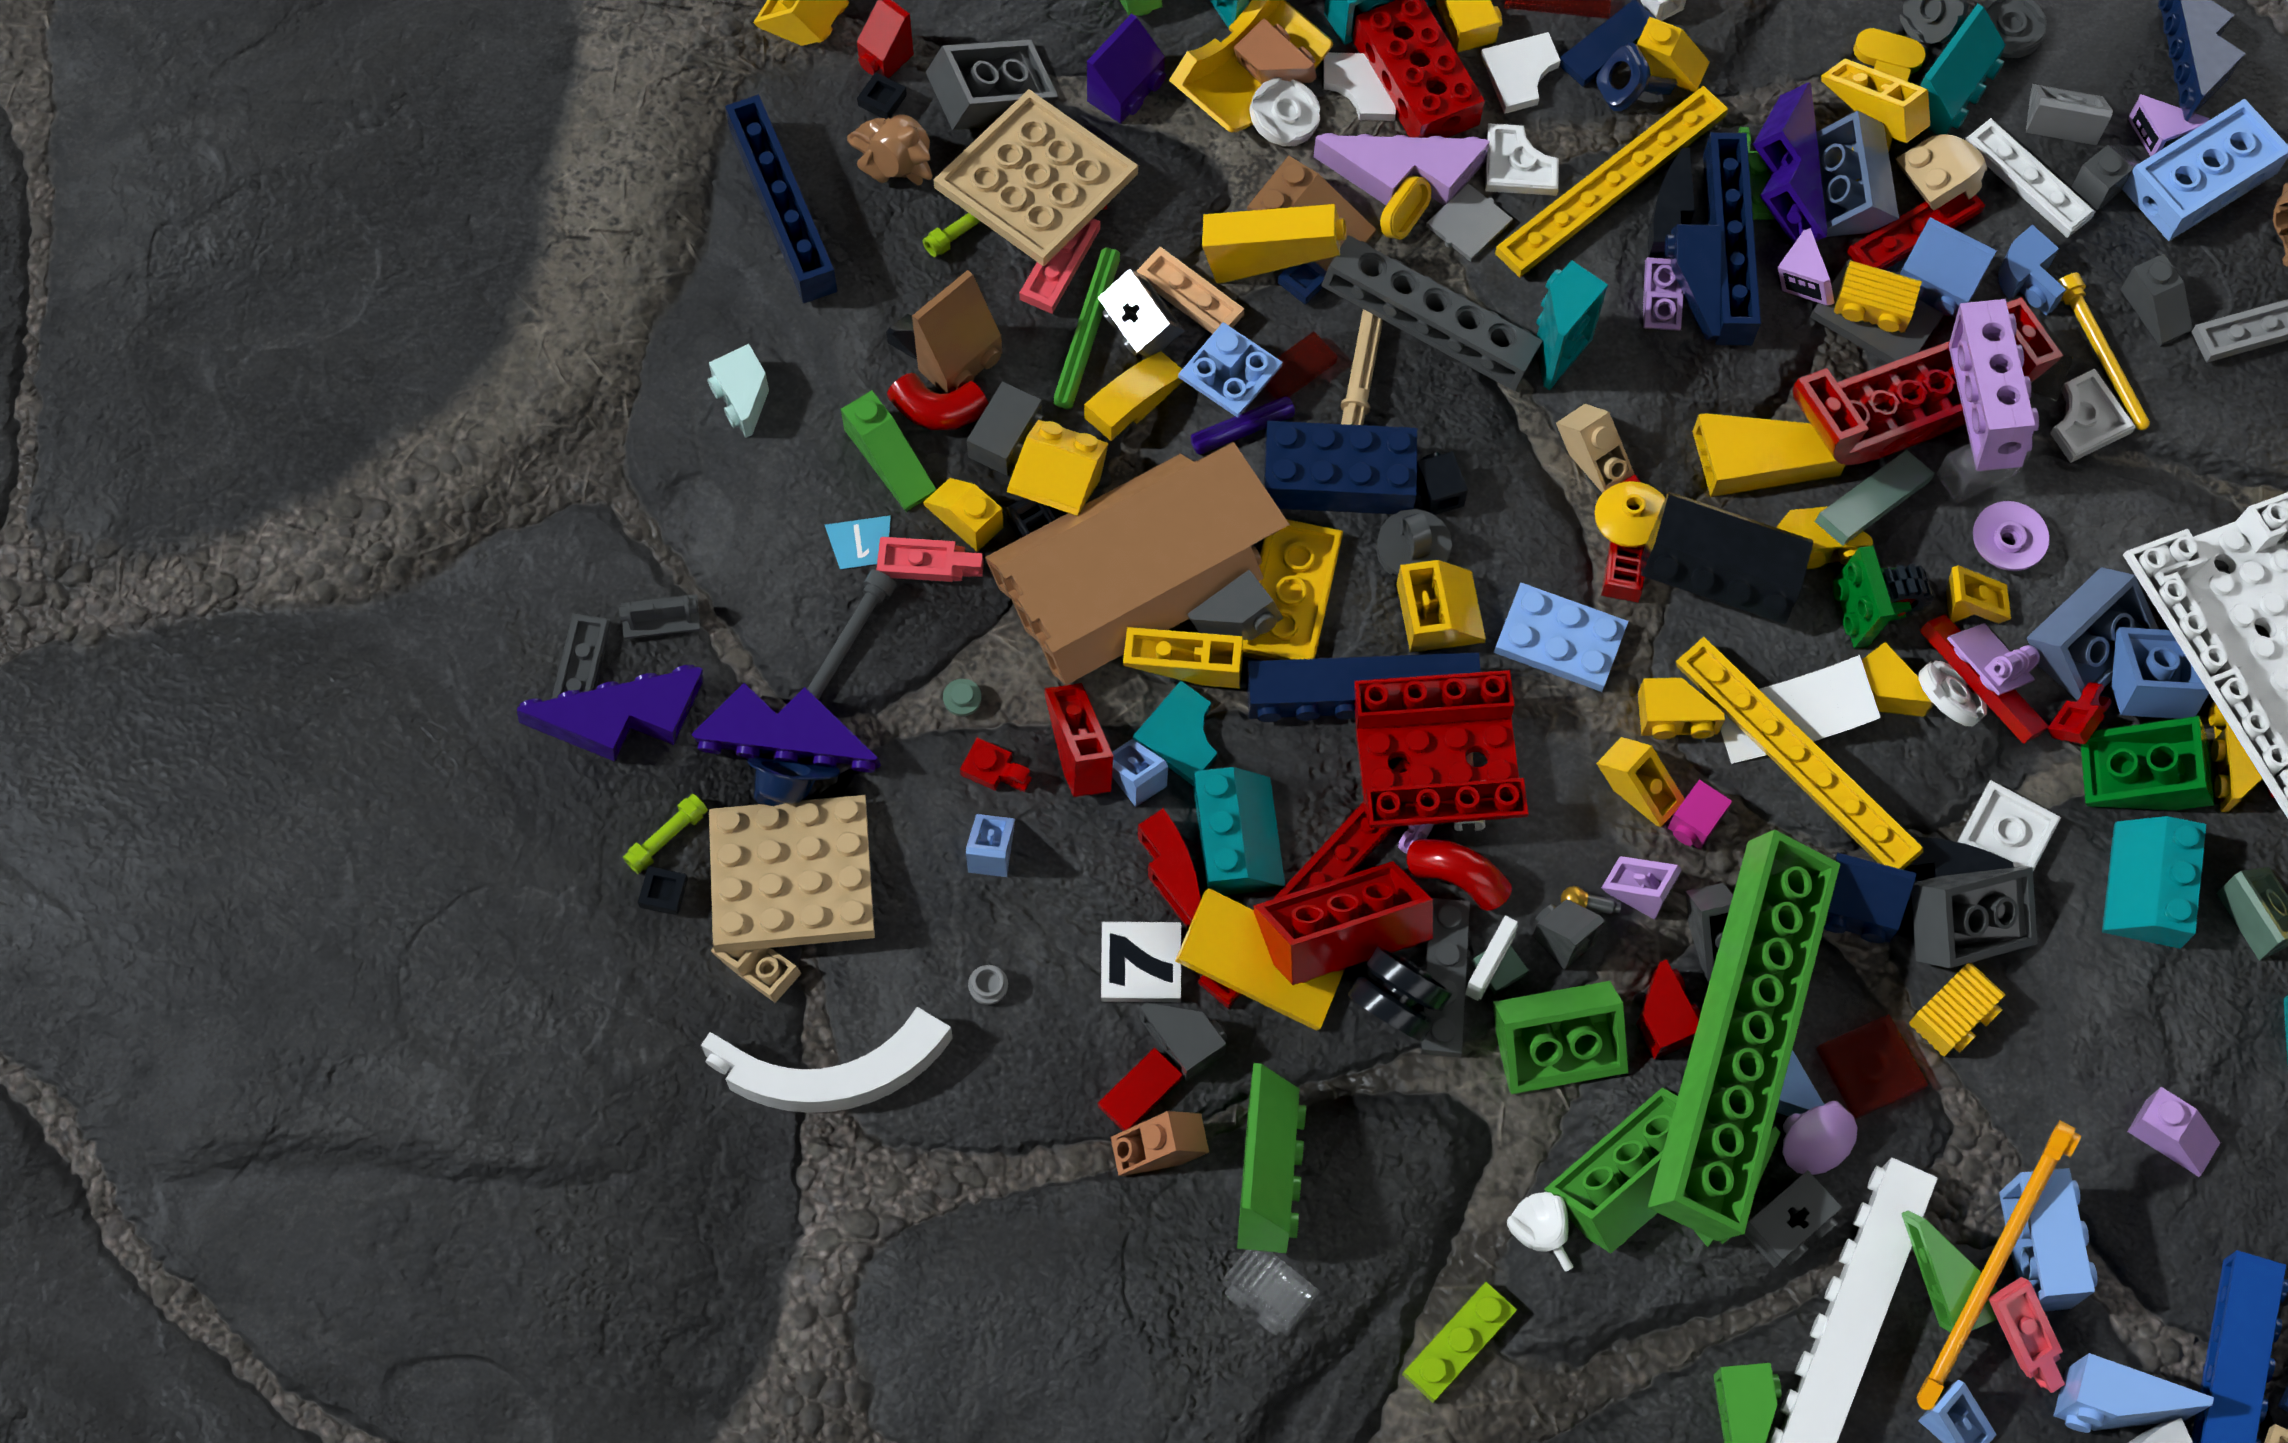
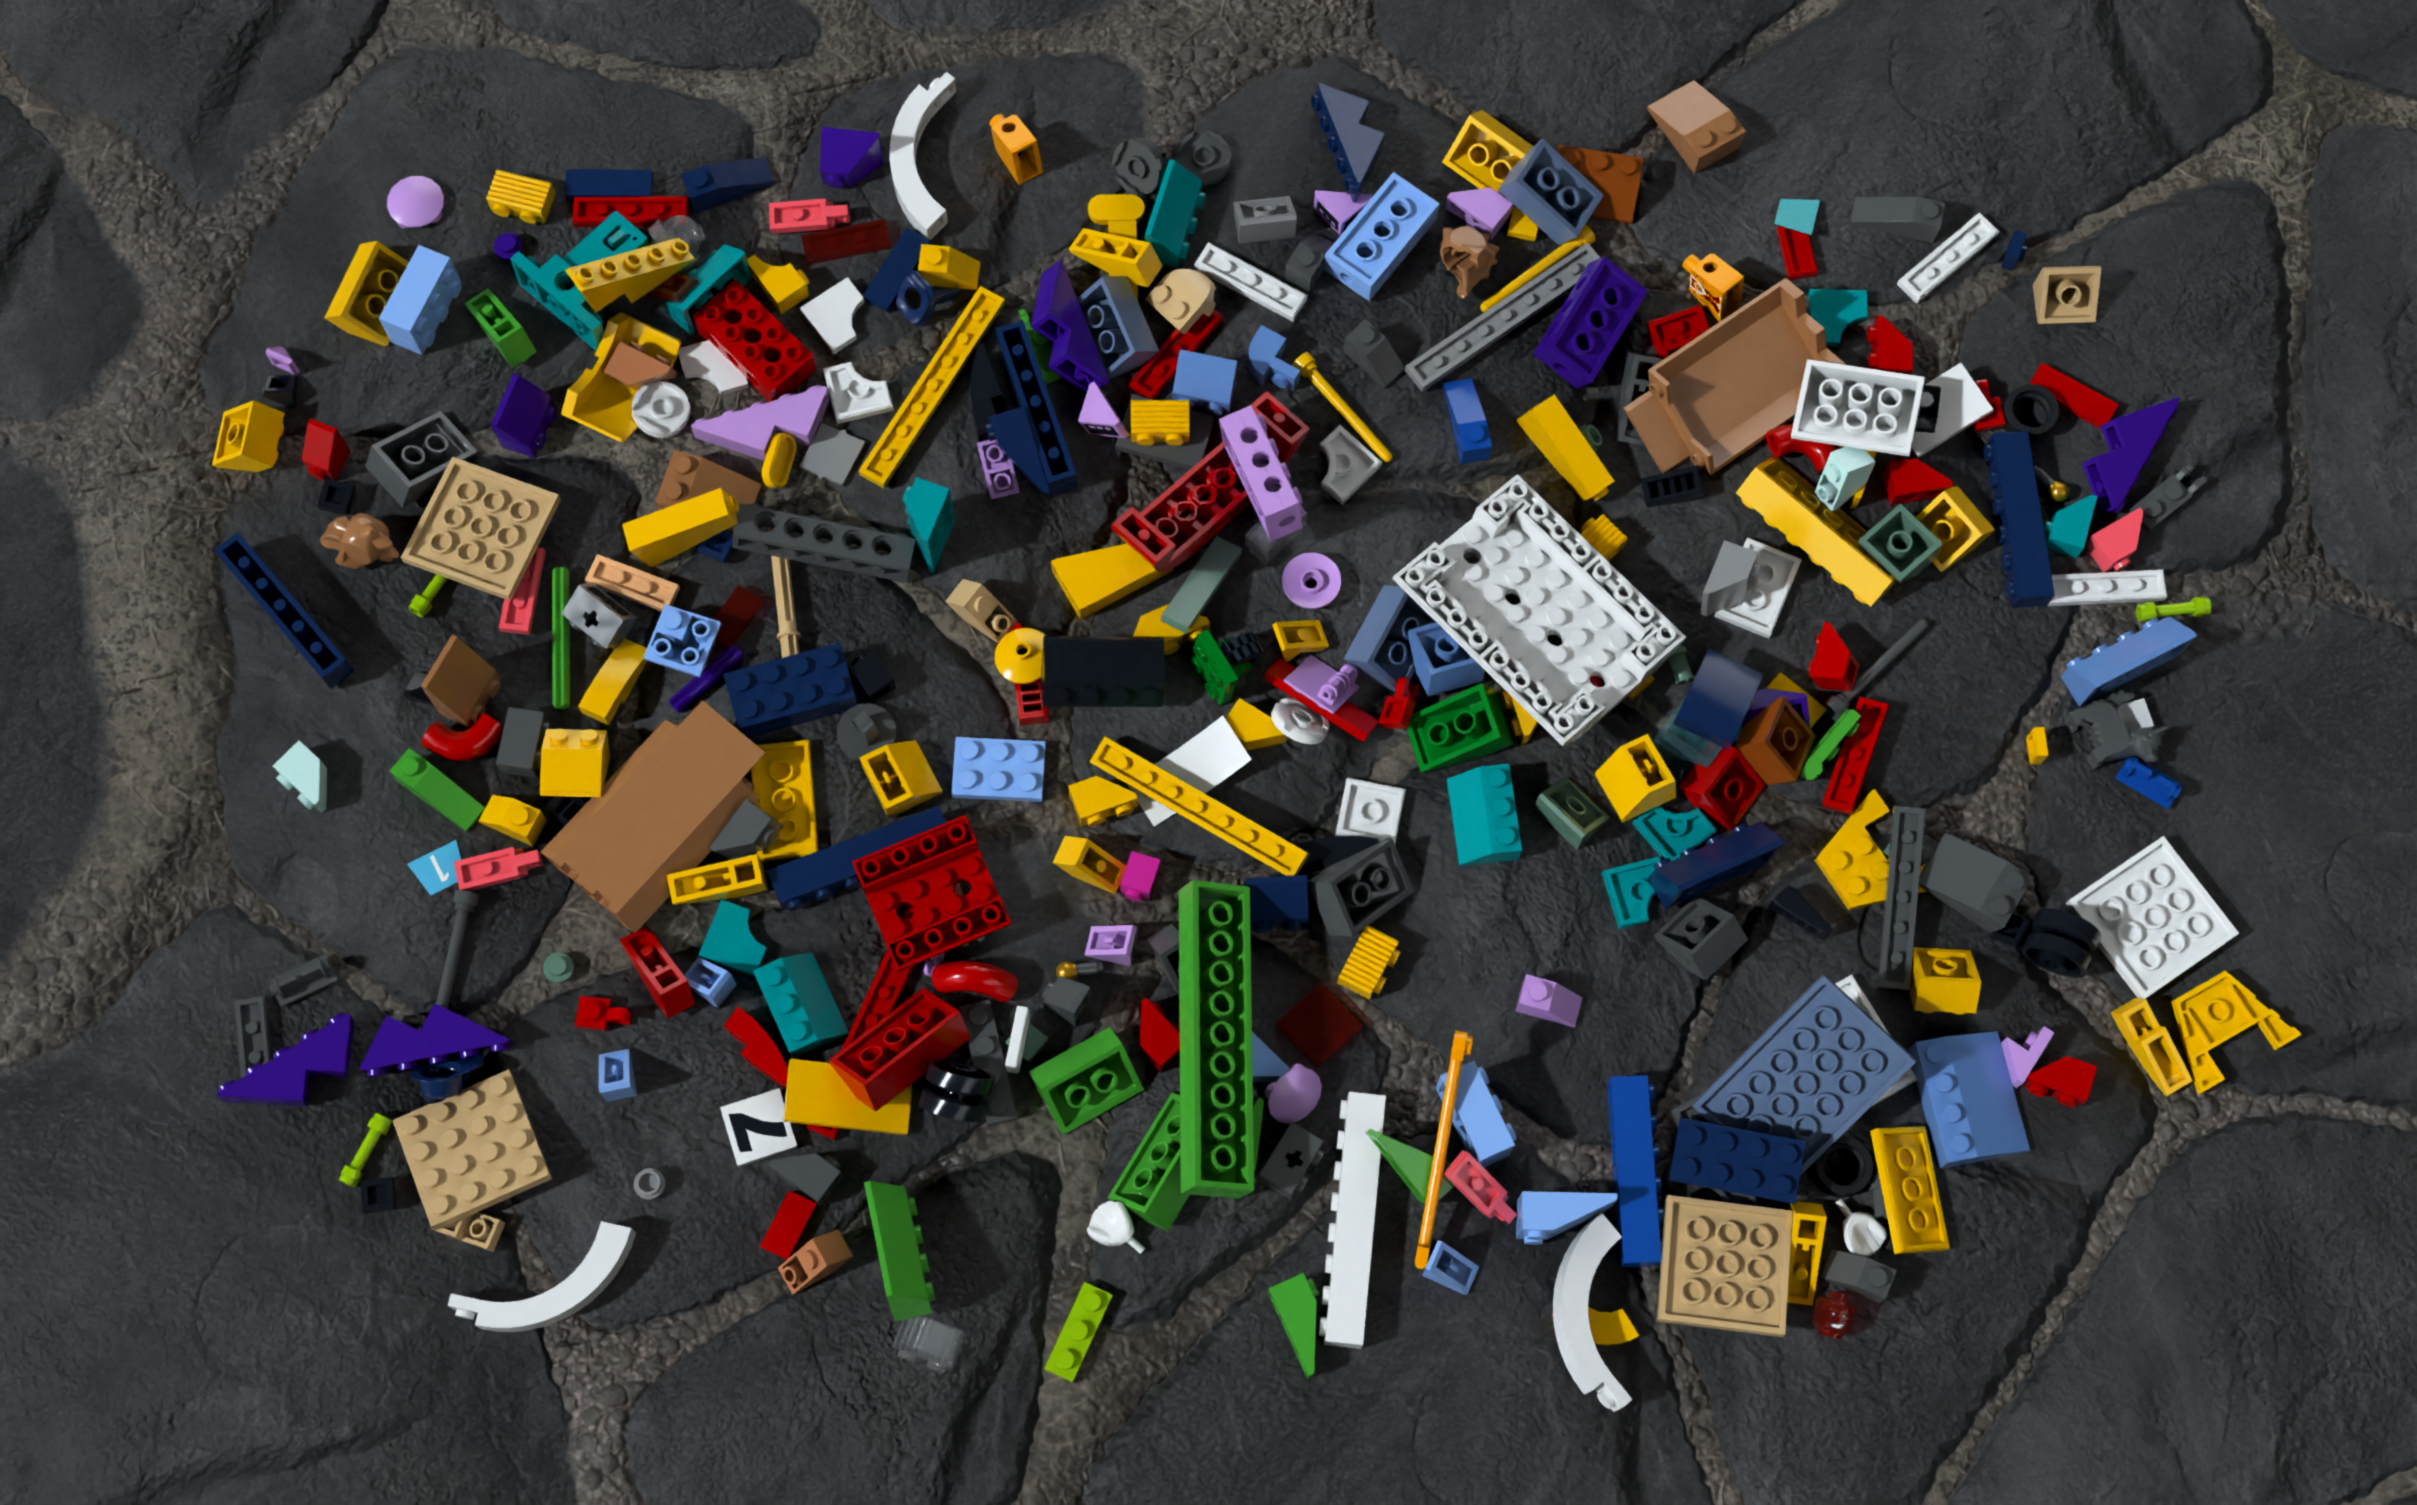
camera: 20 degrees left, 5 degrees up
none -> blue slope [1443,378,1492,465]

